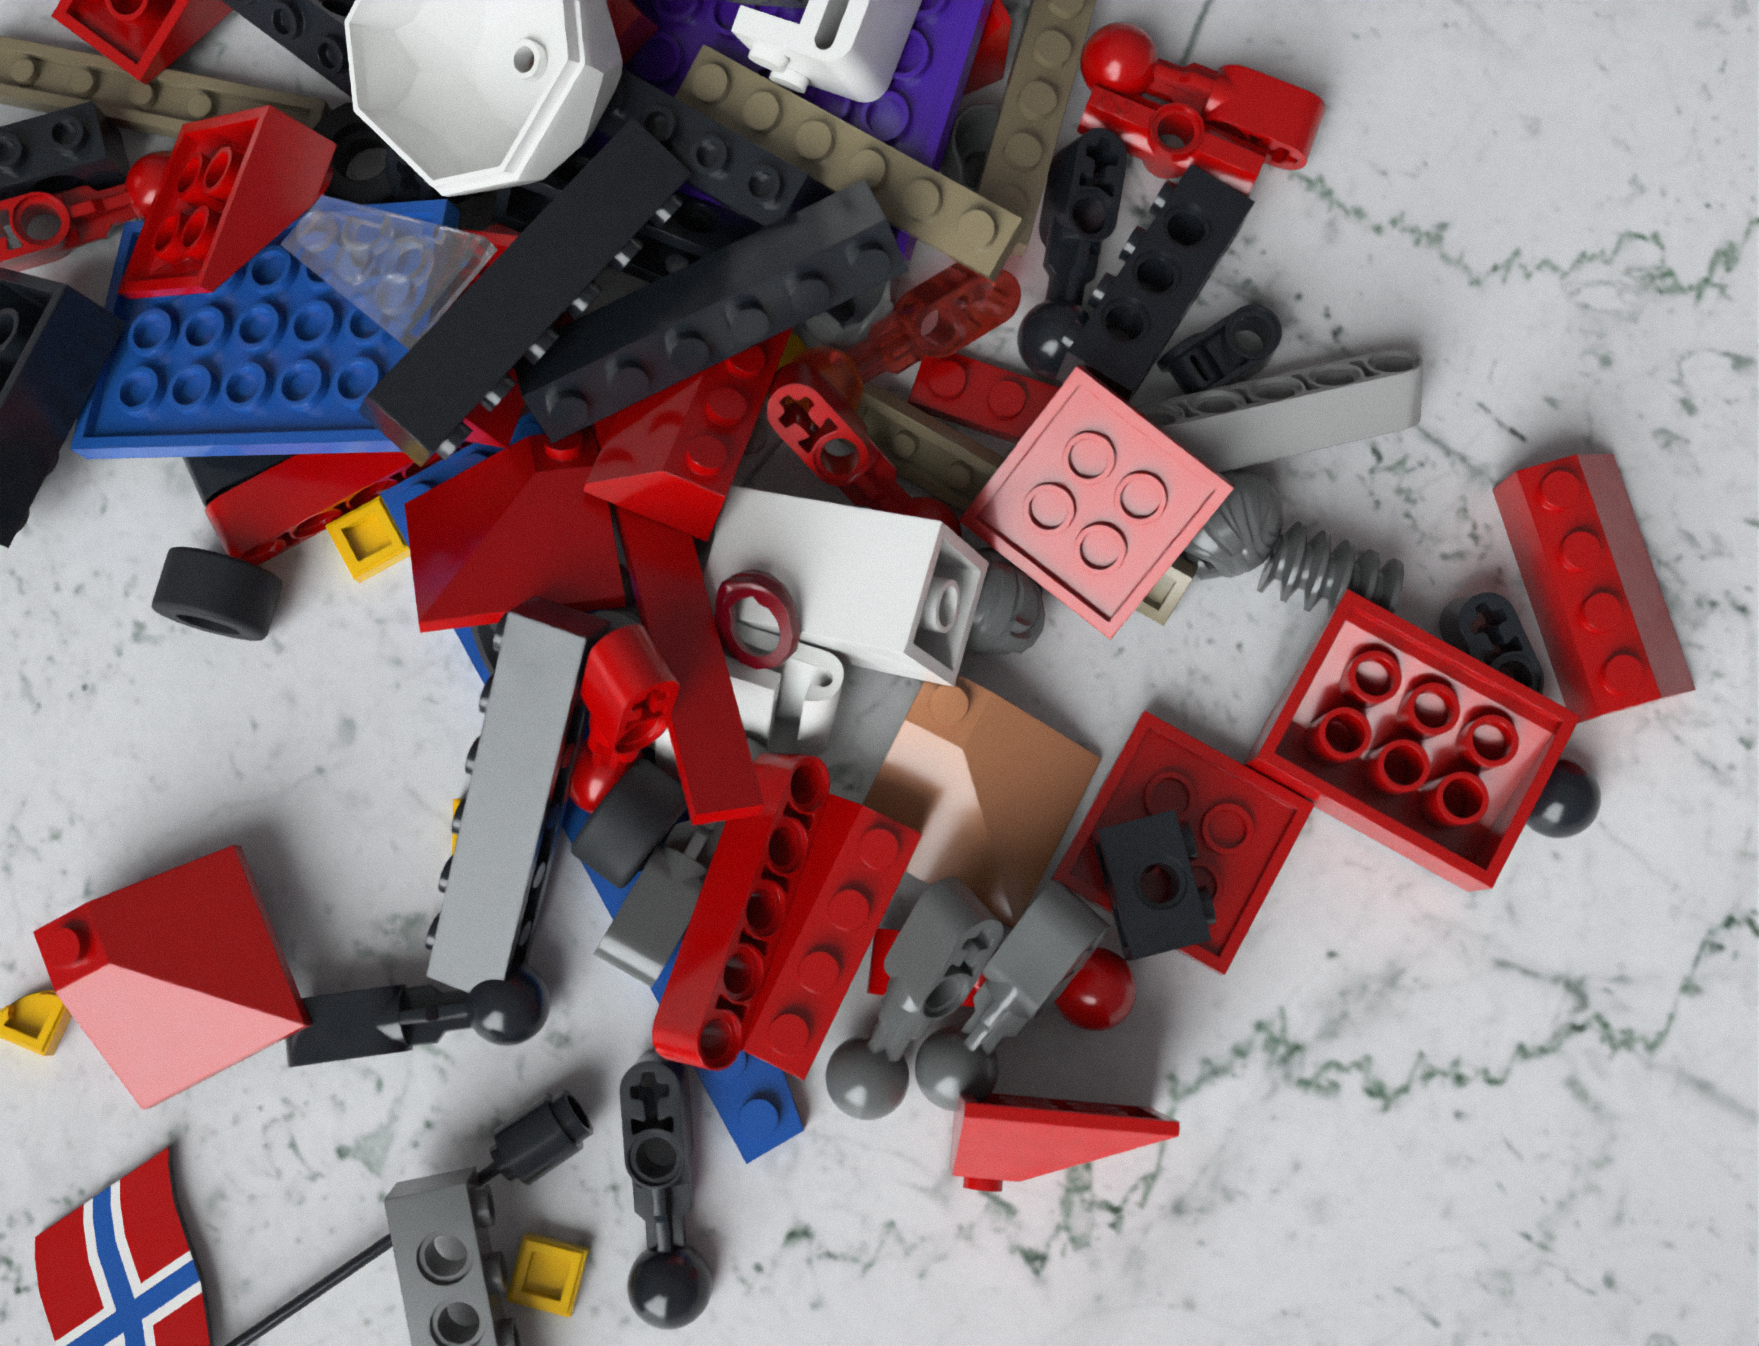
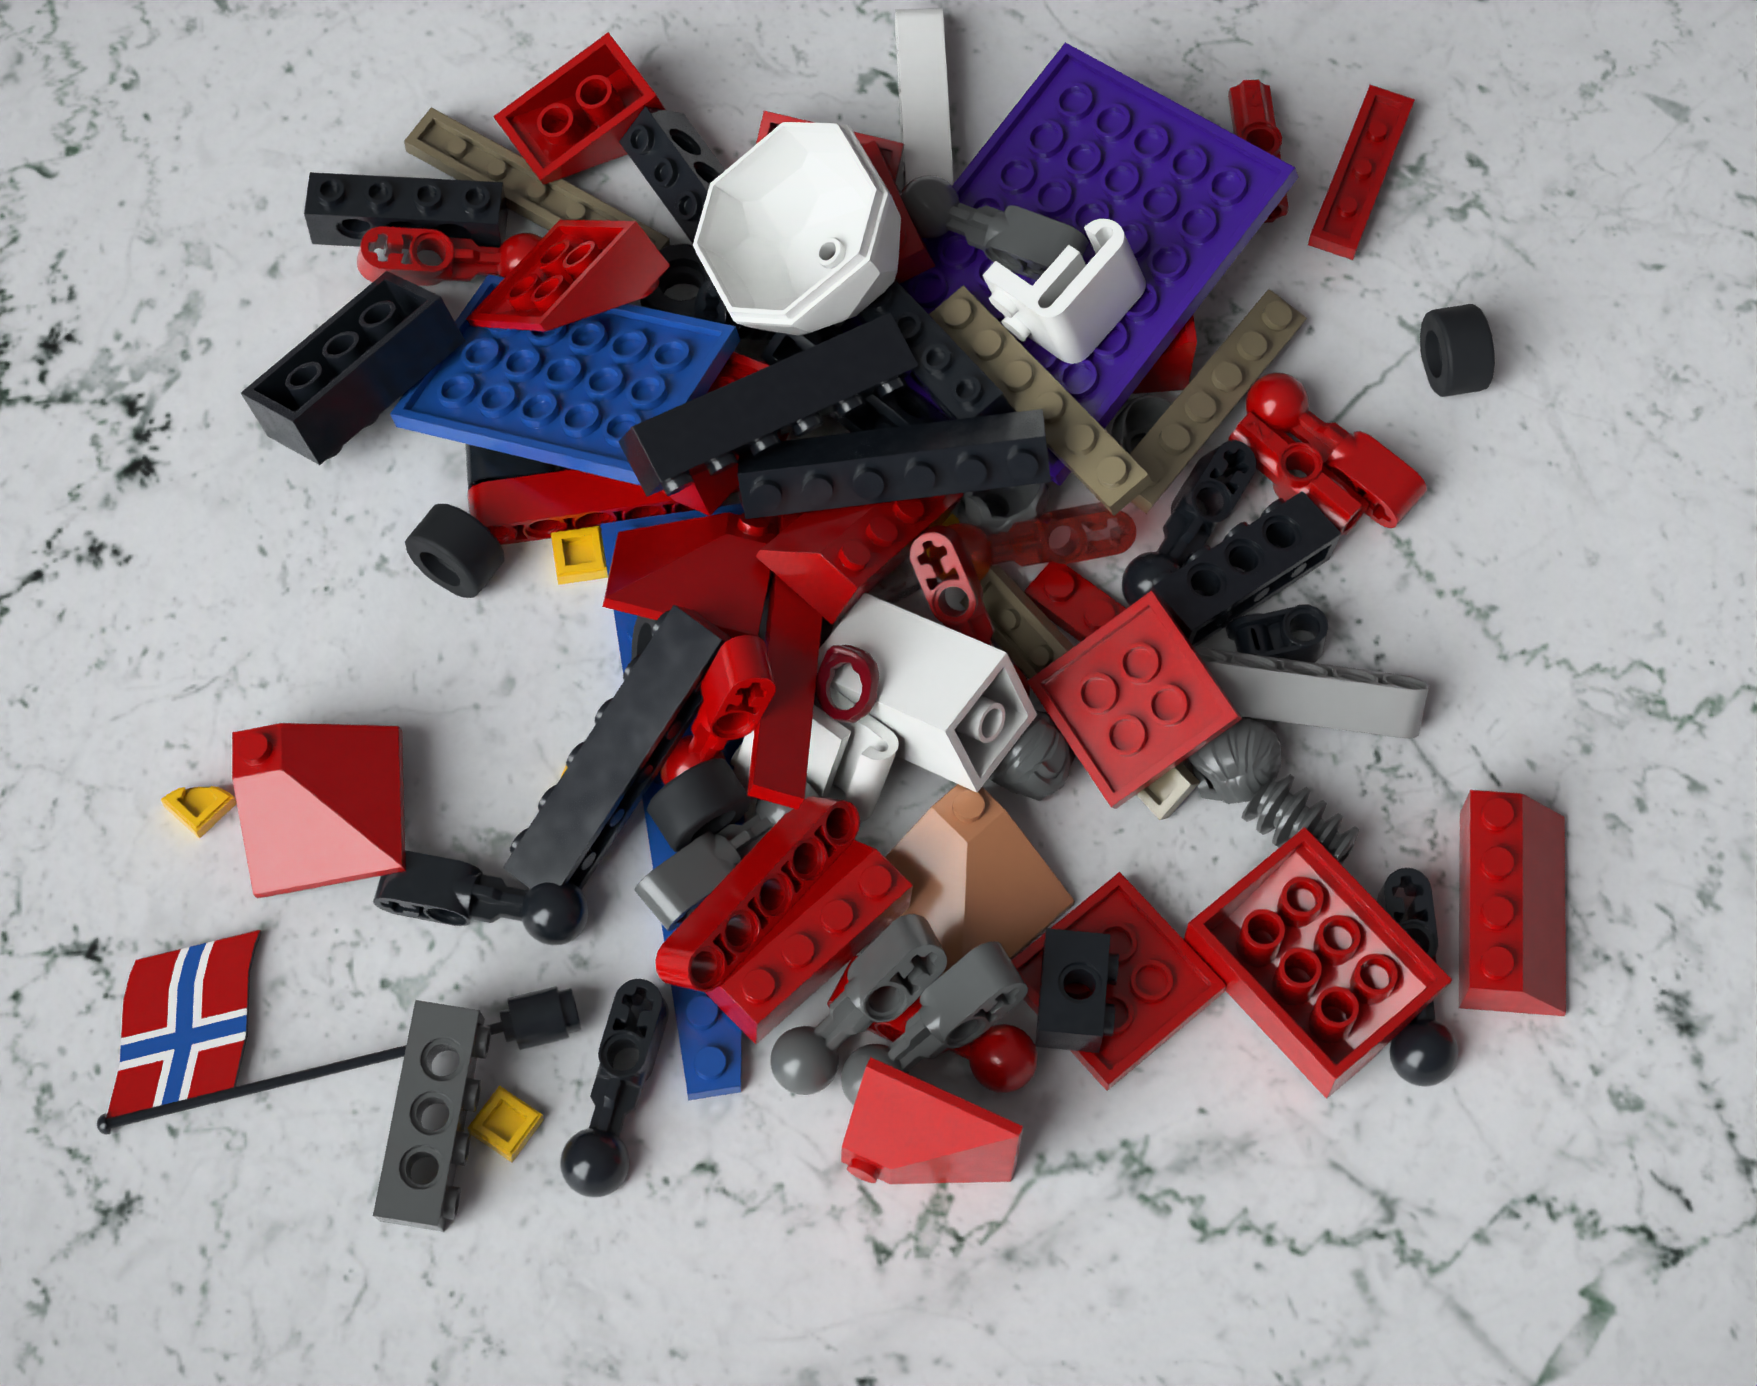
camera: 20 degrees right, 15 degrees down
clear wing [280,195,497,350] -> none

